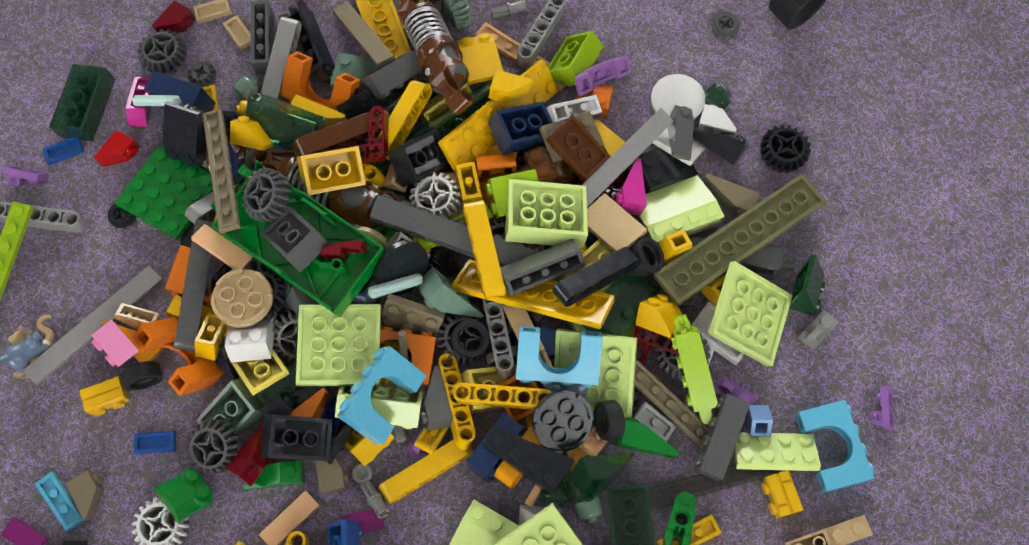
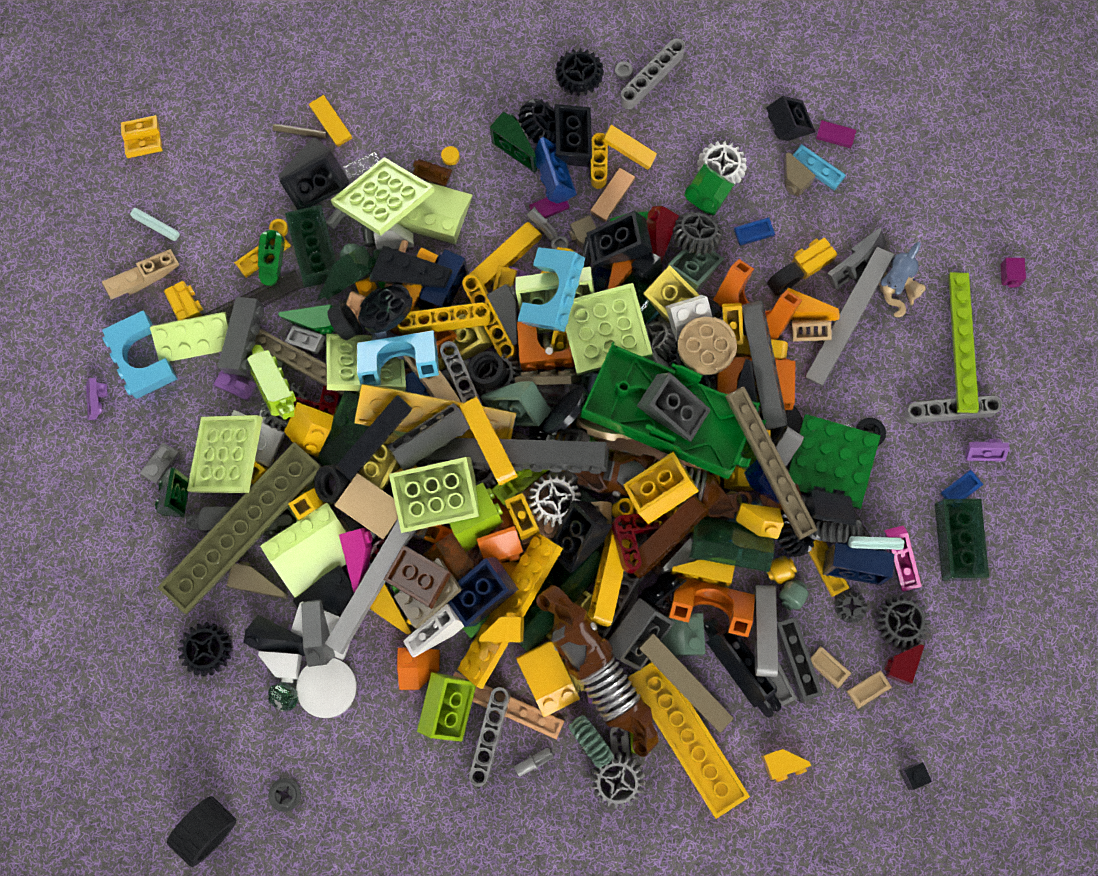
camera: 170 degrees right, 5 degrees up
bright pink slope [91,320,139,367] -> none
red slope [94,129,140,167] -> none
light nougat tile [192,224,253,270] -> none
dark grey gear [241,168,292,222] -> none
dark red slope [320,240,367,261] -> none
light aqua axle [368,273,423,299] -> none
medium lavender slope [575,55,631,96] -> none
medium blue brick [746,405,773,436] -> none
none -> dark grey slope [827,228,886,290]

